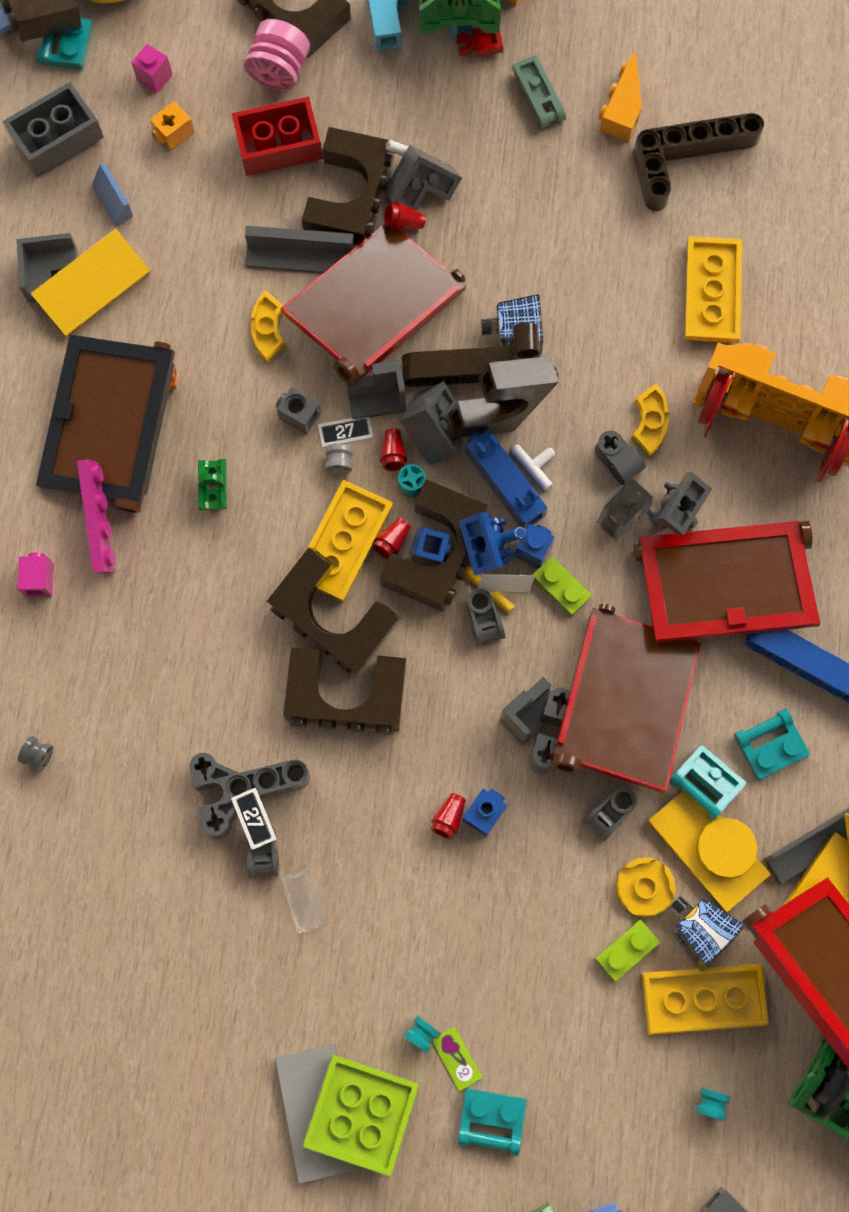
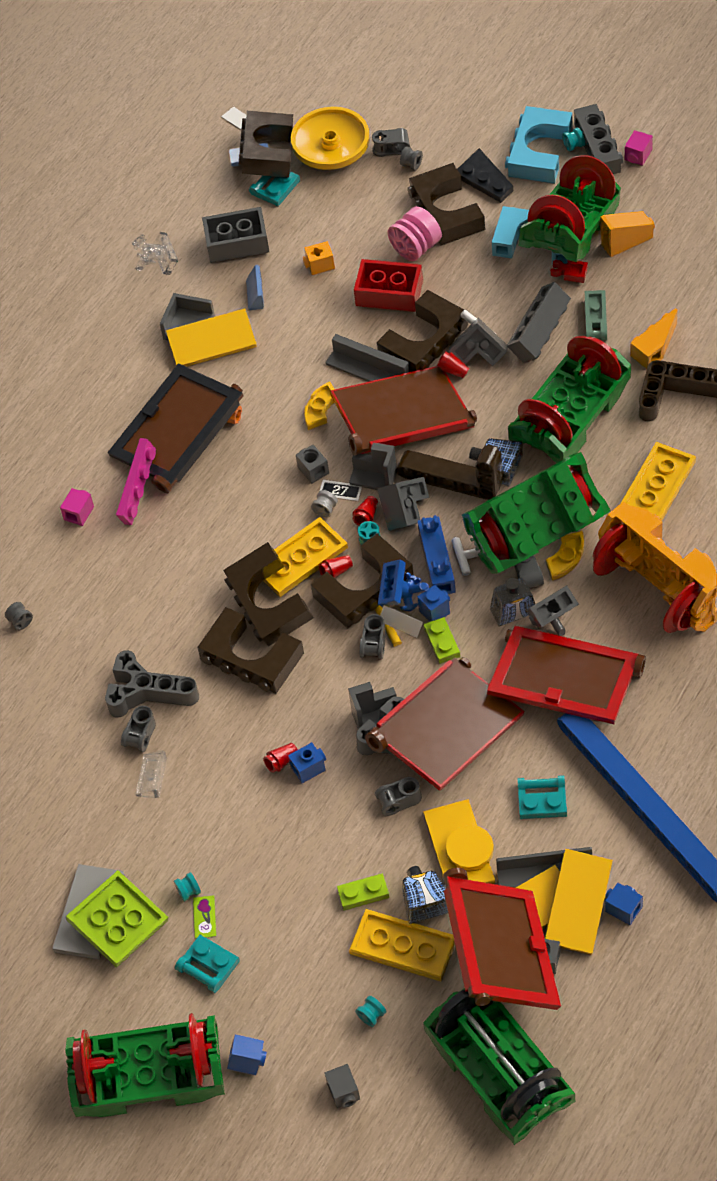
camera: 30 degrees right, 20 degrees down
dark pink brick [131,44,173,93] -> none
green hips [198,459,227,511] -> none
sticker [231,788,276,850] -> none
blue brick [410,527,451,562] -> none
dark brown arch [448,356,559,438] -> none
yellow tile [616,858,676,918] -> none
plate [669,745,747,821] -> none
none -> green piece [462,452,611,574]
none -> dark grey brick [506,282,571,363]
none -> green piece [508,336,631,463]

